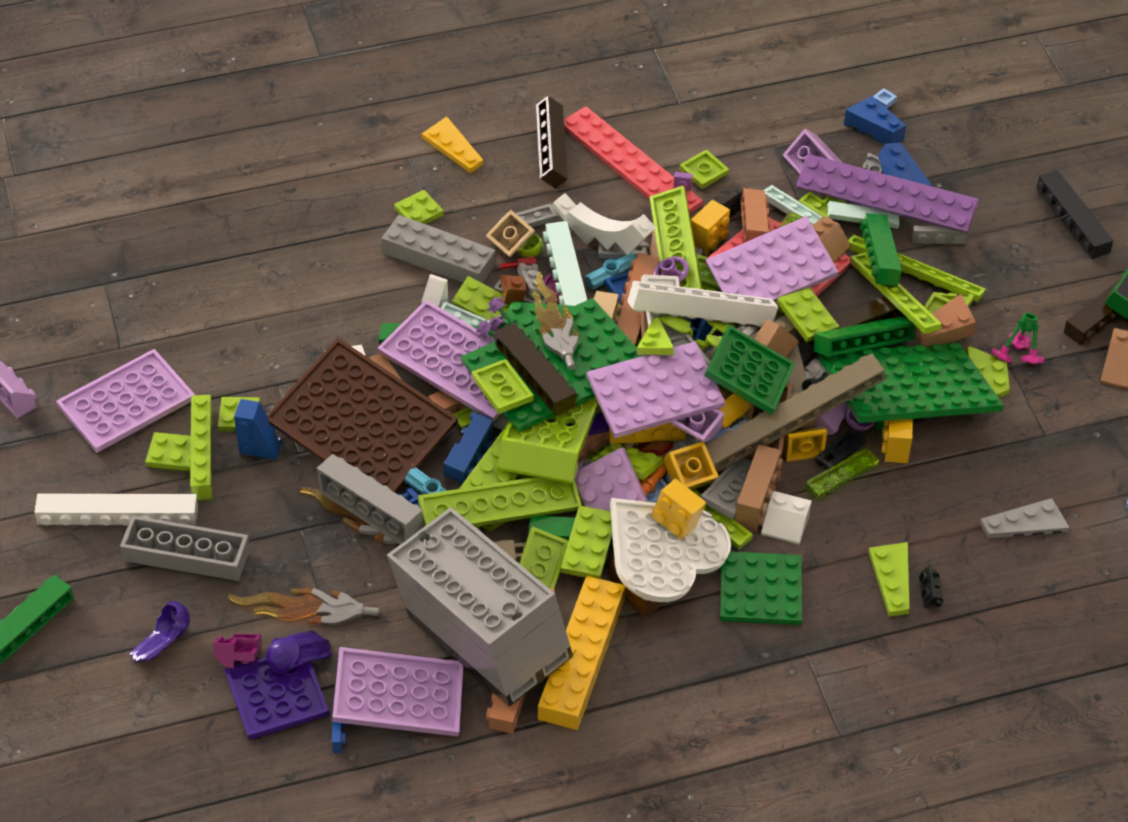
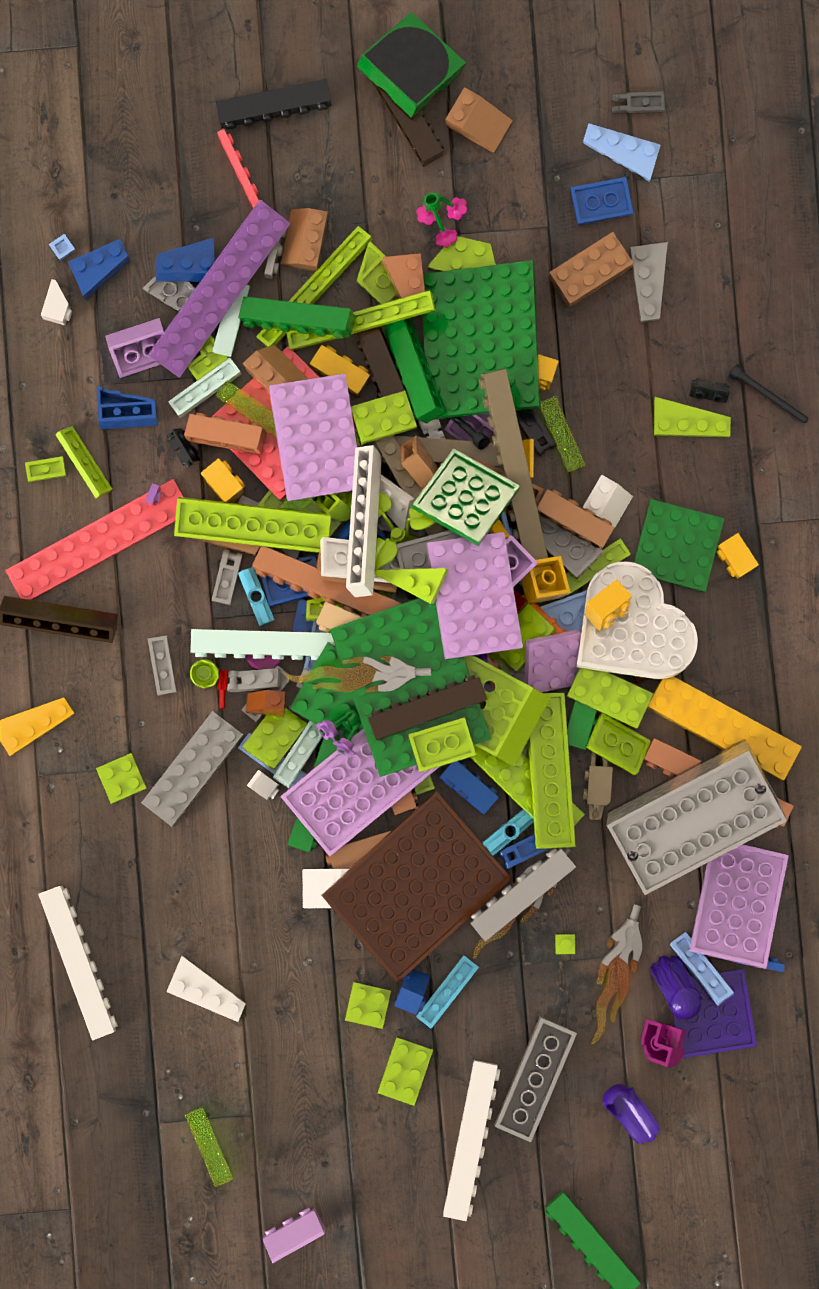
camera: 80 degrees left, 35 degrees up
lavender plate [56,349,195,453] -> none
lime arch [190,395,213,500] -> none
tan slope [486,210,535,257] -> none
white arch [551,193,656,255] -> none
medium lavender piece [654,256,689,283] -> none
lime plate [679,150,729,189] -> none
none -> lime plate [25,456,67,482]
none -> white brick [38,885,118,1040]
none -> white slope [41,279,72,325]
none -> lime plate [56,426,113,498]
none -> blue wedge [97,386,158,430]
none -> white wing [167,956,246,1022]
none -> clear neon green plate [185,1107,234,1187]
none -> coral plate [217,129,263,208]
none -> medium nougat slope [280,208,328,272]
none -> yellow brick [310,345,370,397]
none -> medium azure plate [416,955,479,1028]
none -> medium nougat brick [548,232,634,308]
none -> lime plate [555,934,575,954]
none -> blue plate [570,177,633,226]
none -> light blue plate [670,932,734,1006]
none -> yellow brick [717,533,759,579]
none -> black piece [728,364,808,423]

